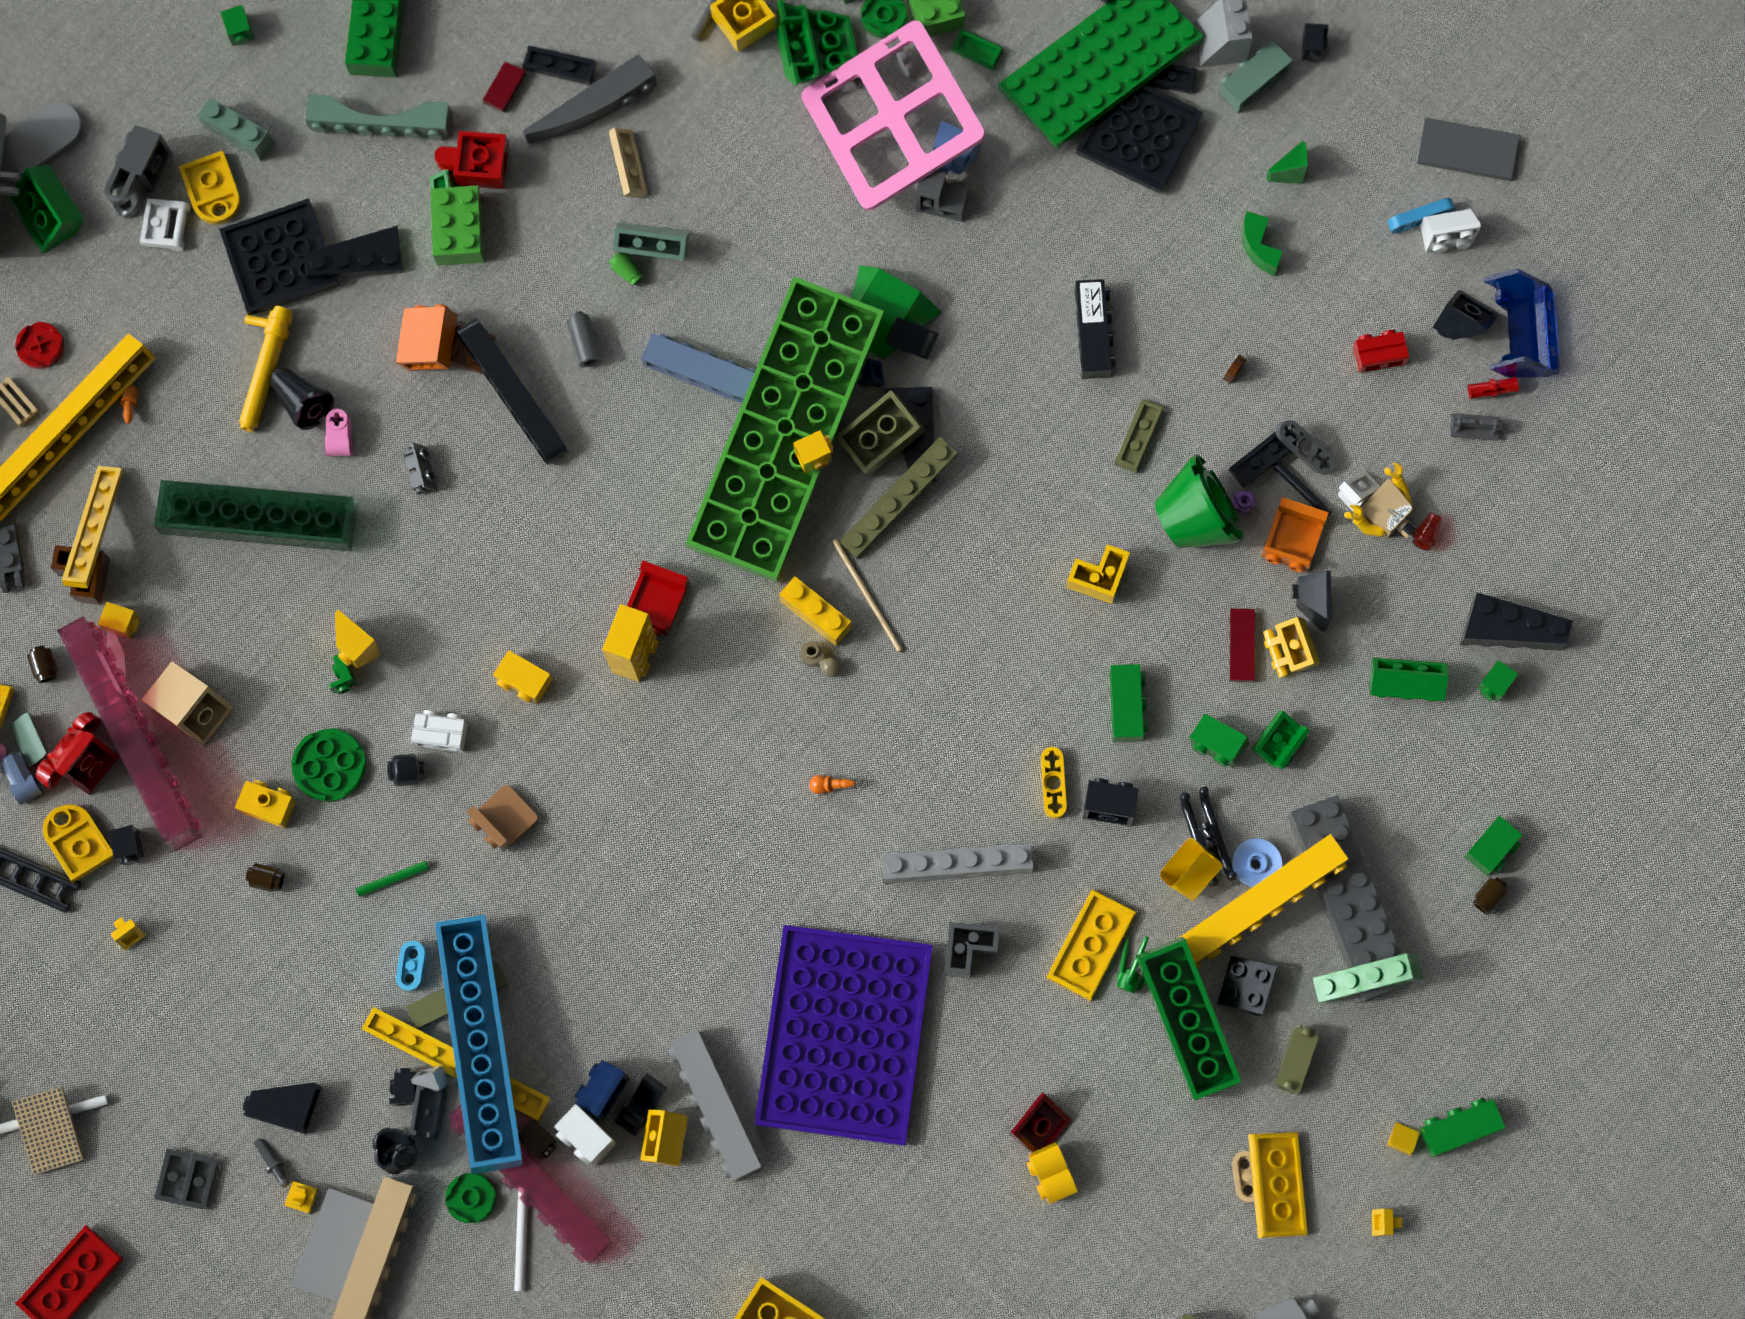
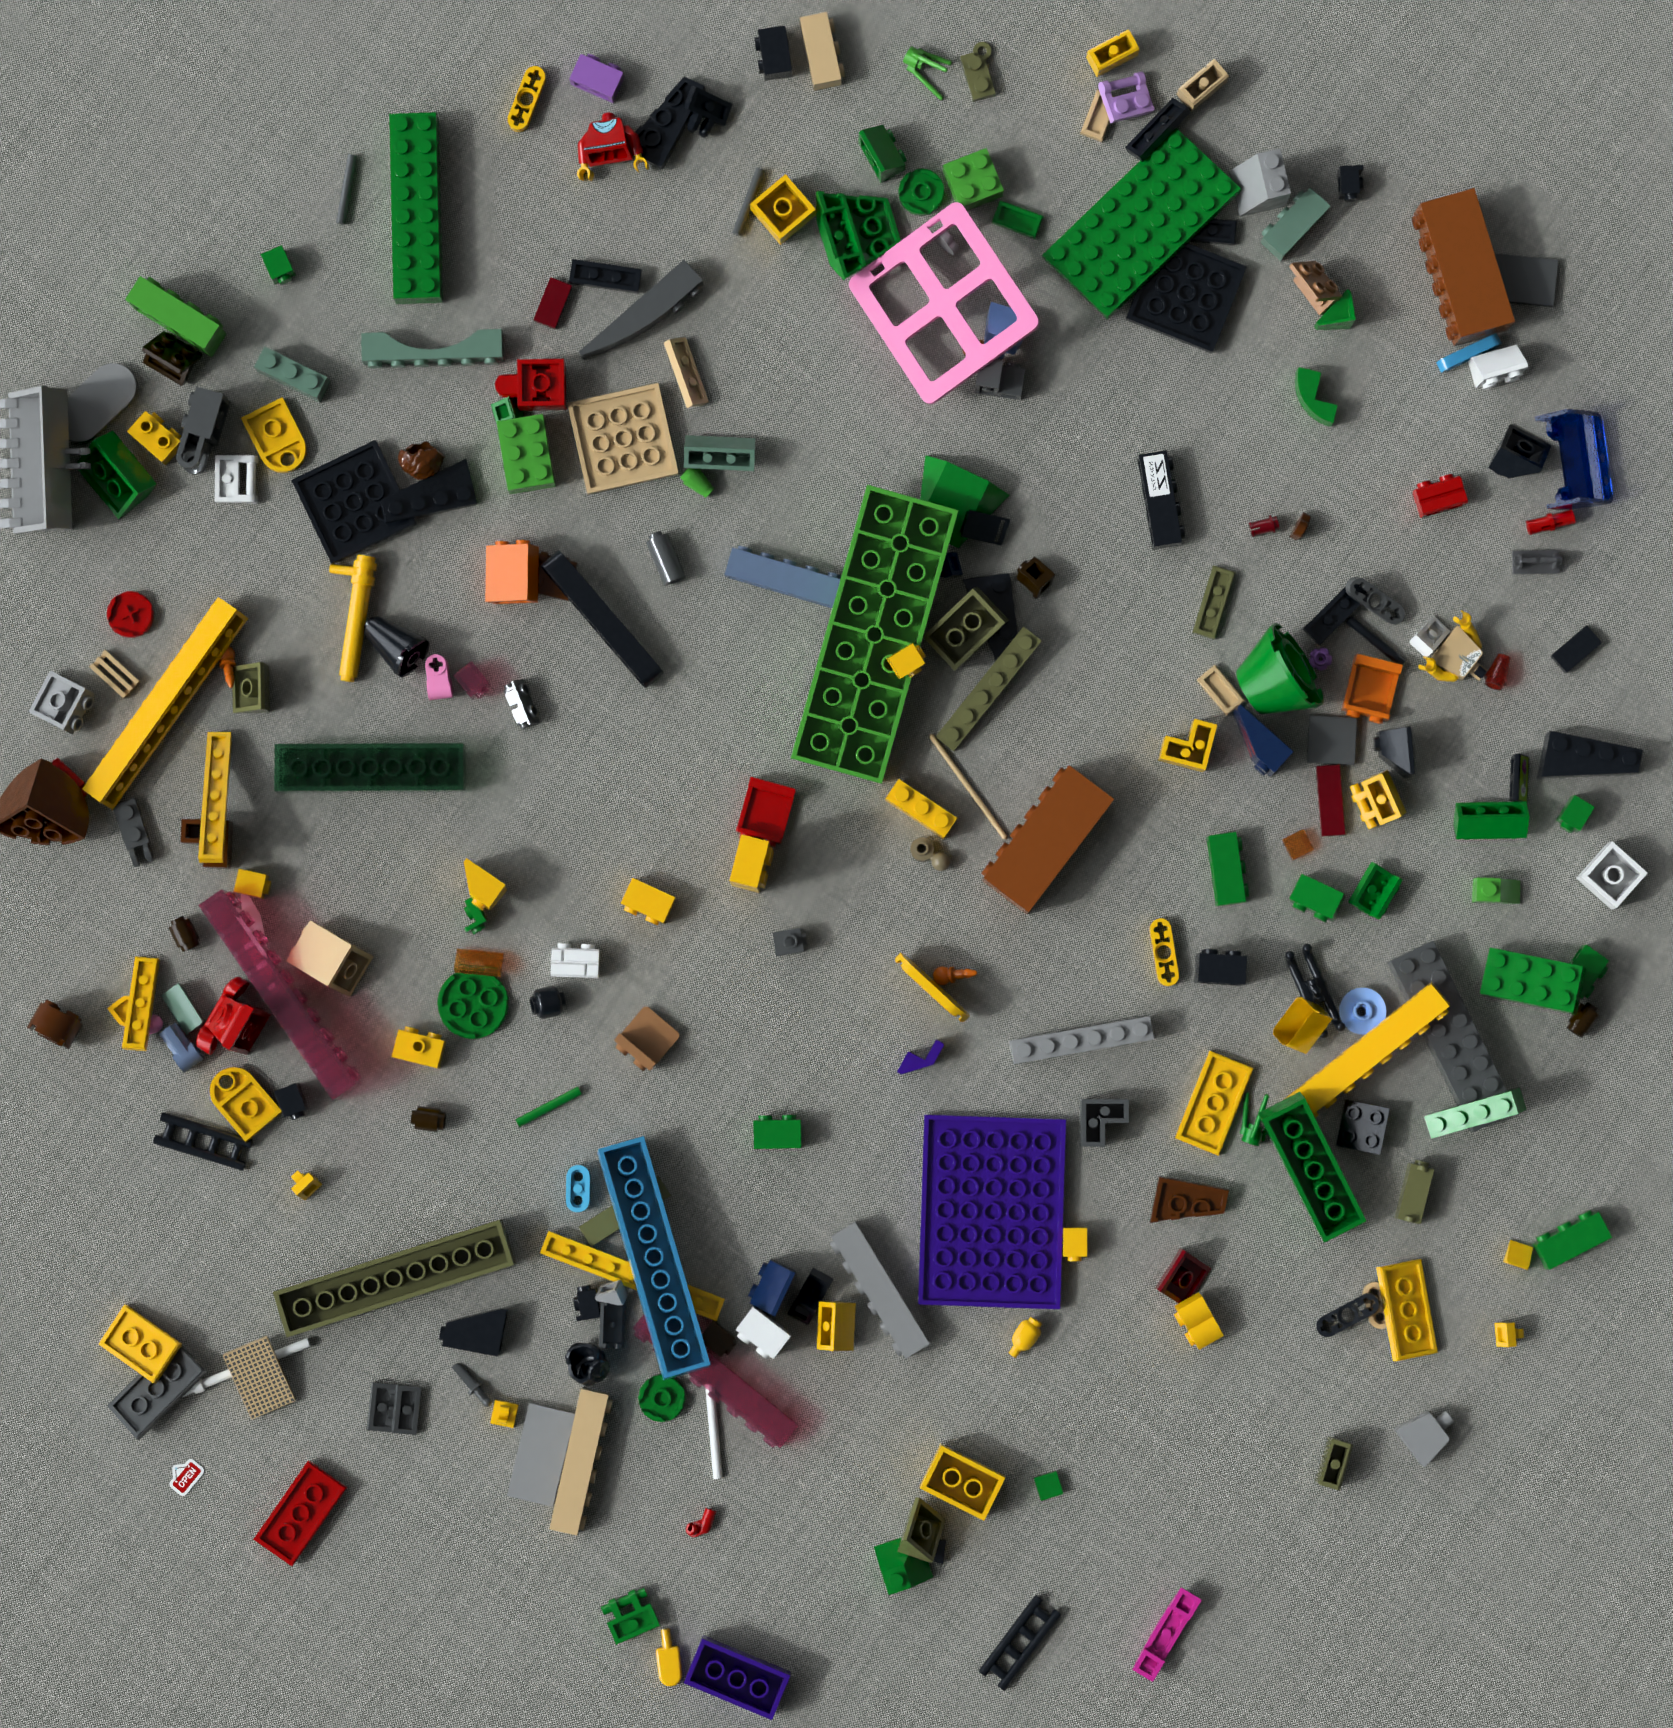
camera: 10 degrees left, 10 degrees up
none -> bright green brick [125,276,227,357]
none -> yellow brick [127,411,182,466]
none -> dark brown bracket [142,331,203,386]
none -> olive slope [232,662,270,713]
none -> olive brick [273,1219,516,1337]
none -> reddish brown hair [398,441,446,480]
none -> clear pink brick [453,661,491,700]
none -> clear orange tile [454,949,504,977]
none -> tan plate [567,383,679,495]
none -> green brick [753,1115,801,1149]
none -> dark grey brick [772,928,808,957]
none -> yellow tile [895,952,970,1022]
none -> dark purple slope [897,1040,944,1074]
none -> dark orange brick [981,765,1114,915]
none -> yellow plant [1008,1316,1042,1358]
none -> dark brown brick [1016,556,1055,599]
none -> yellow brick [1062,1227,1087,1261]
none -> reddish brown wing [1150,1176,1229,1223]
none -> tan tile [1197,665,1245,716]
none -> dark blue slope [1233,704,1293,777]
none -> dark red pin [1249,515,1280,537]
none -> clear orange tile [1282,829,1314,860]
none -> medium nougat bracket [1289,261,1342,315]
none -> dark grey tile [1307,715,1357,766]
none -> black beam [1316,1292,1381,1337]
none -> dark orange brick [1412,188,1515,346]
none -> bright green slope [1472,877,1520,904]
none -> green brick [1480,947,1587,1015]
none -> slope [1509,754,1529,802]
none -> black tile [1550,625,1602,674]
none -> white brick [1576,841,1647,909]

